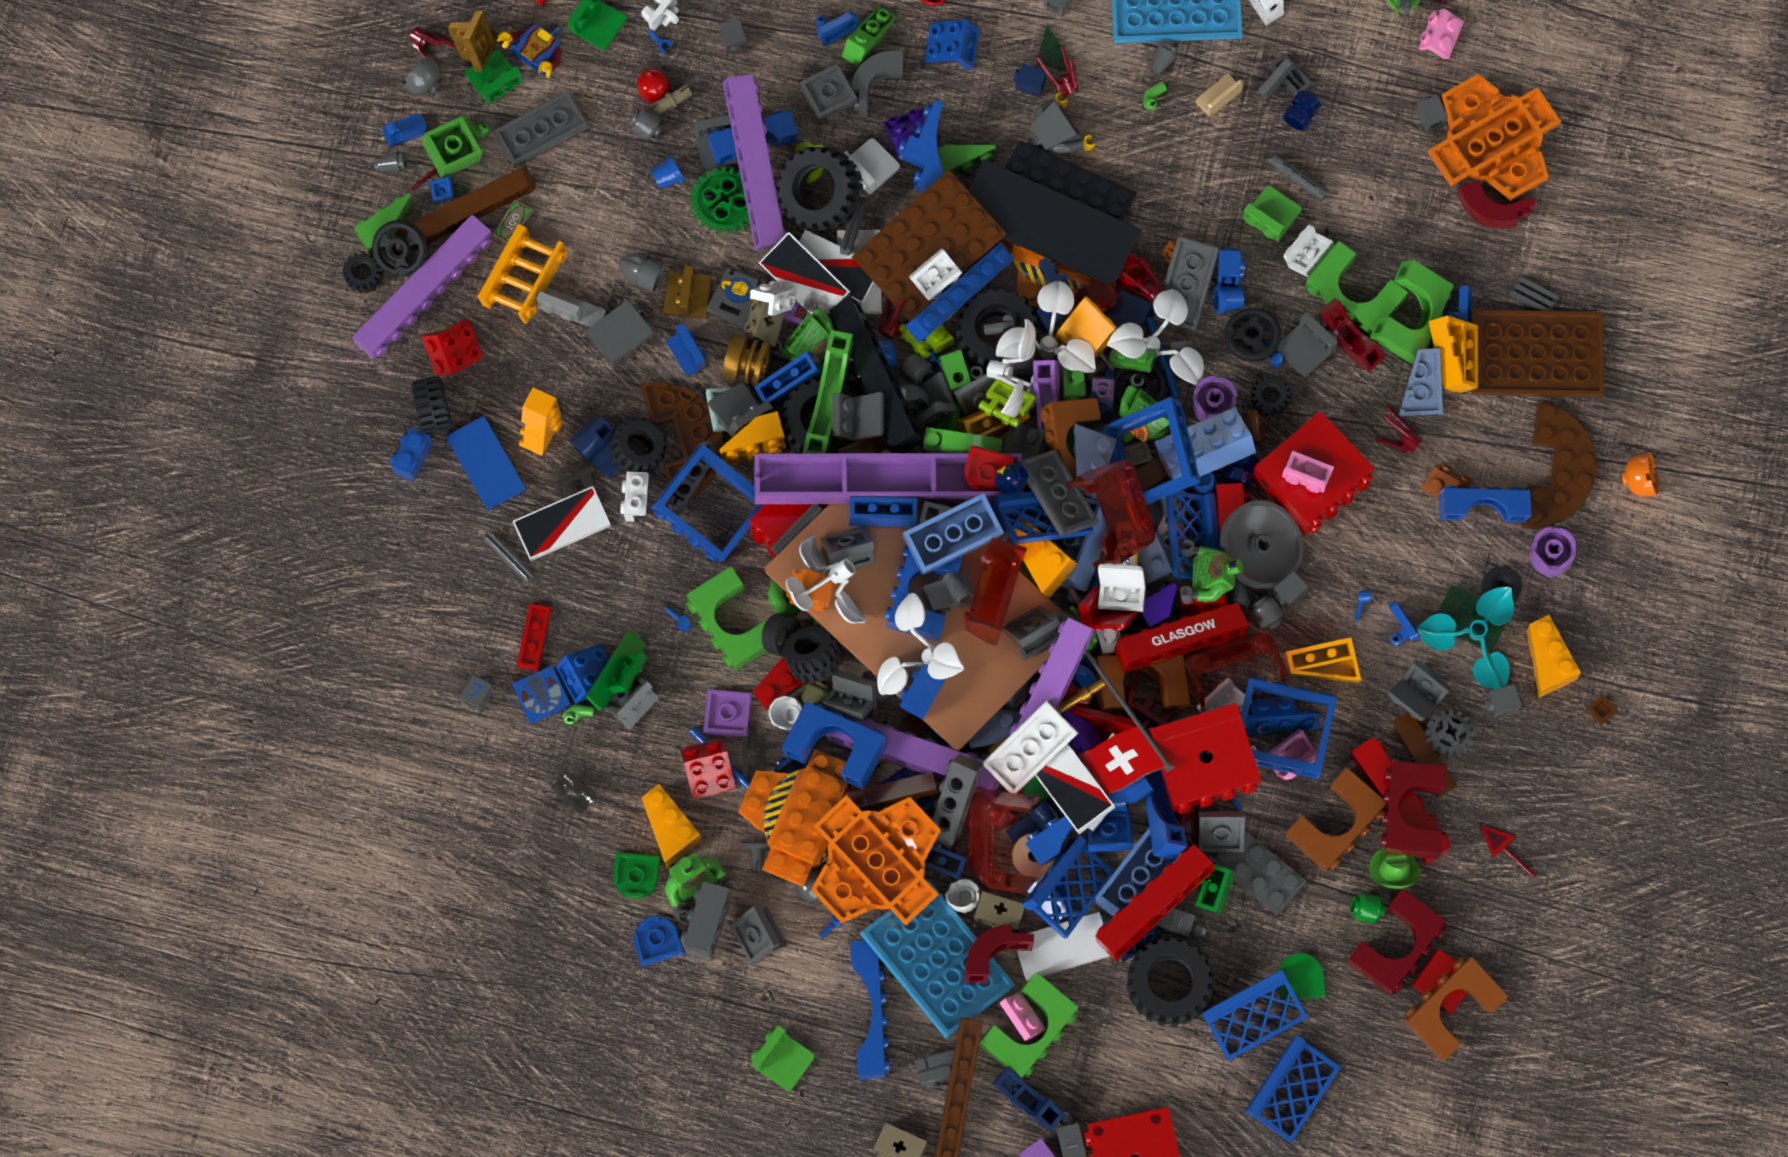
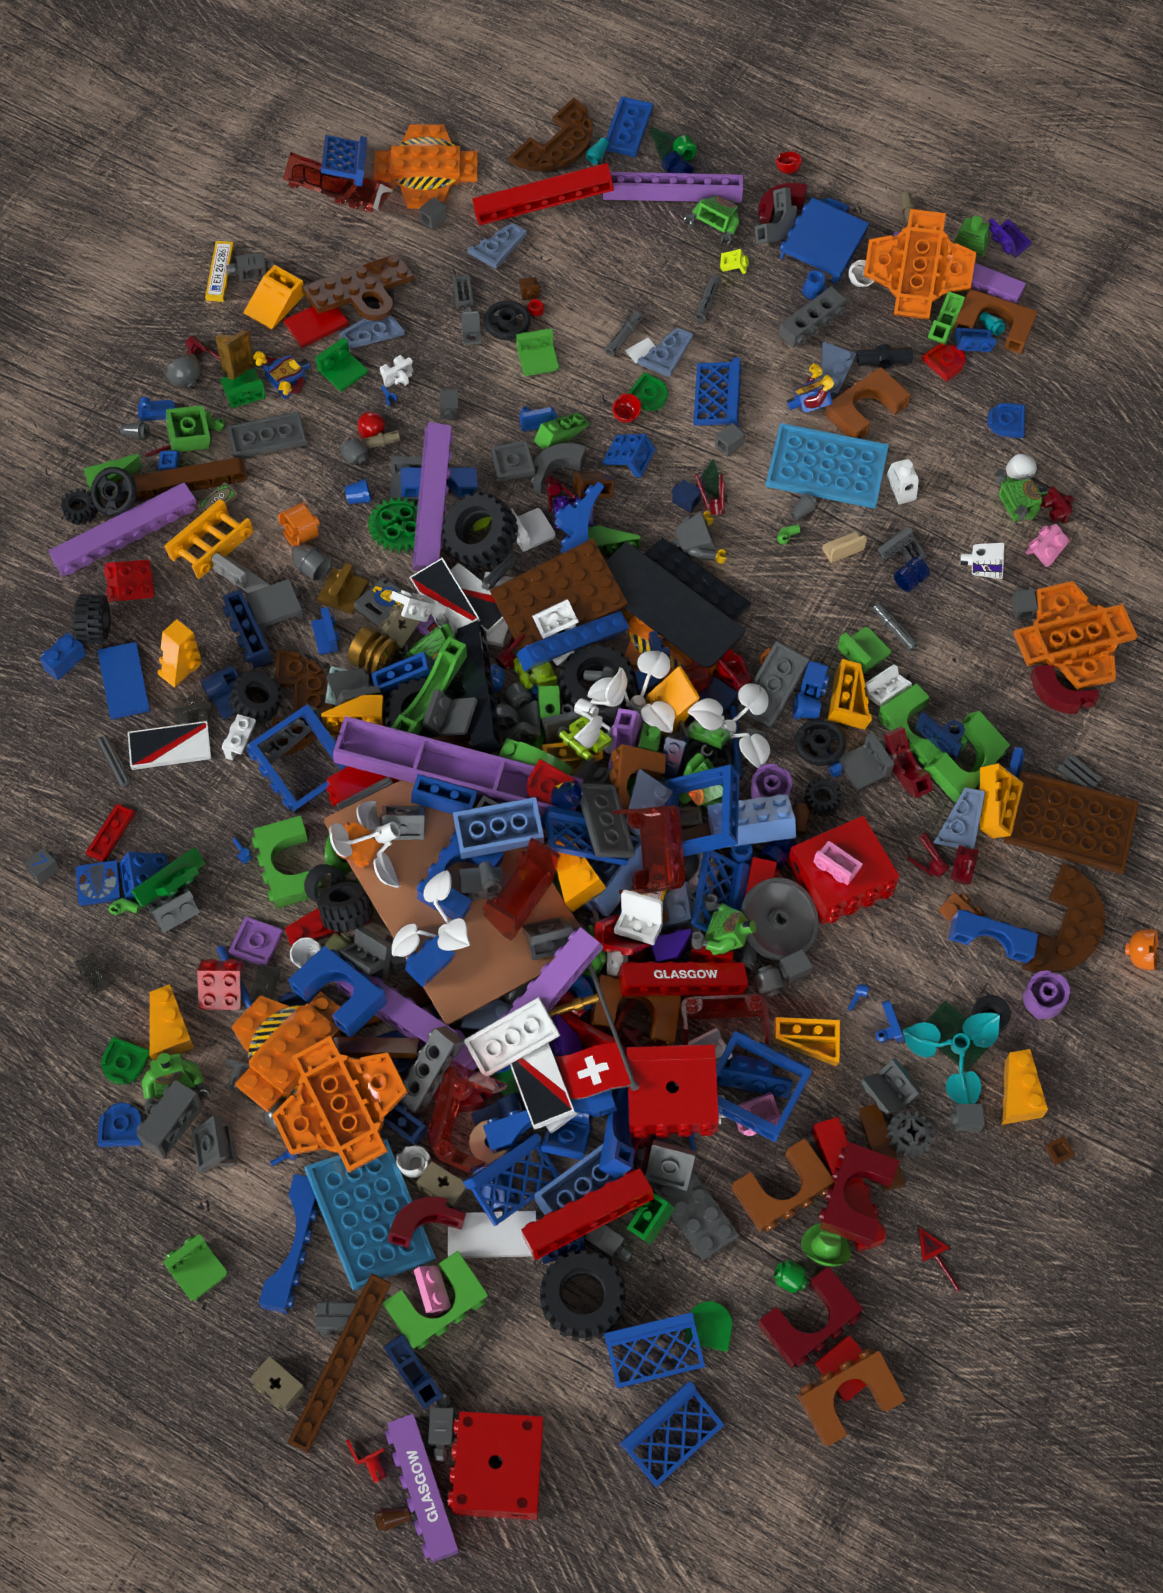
camera: 10 degrees right, 10 degrees down
none -> dark blue brick [222,589,272,669]
none -> orange brick [278,502,320,546]
none -> dark red plant [546,477,576,512]
none -> reddish brown torso [573,471,615,499]
none -> light orange wedge [828,659,872,730]
none -> dark blue piece [915,712,965,761]
none -> dark red hips [950,845,979,885]
none -> white torso [960,543,1004,579]

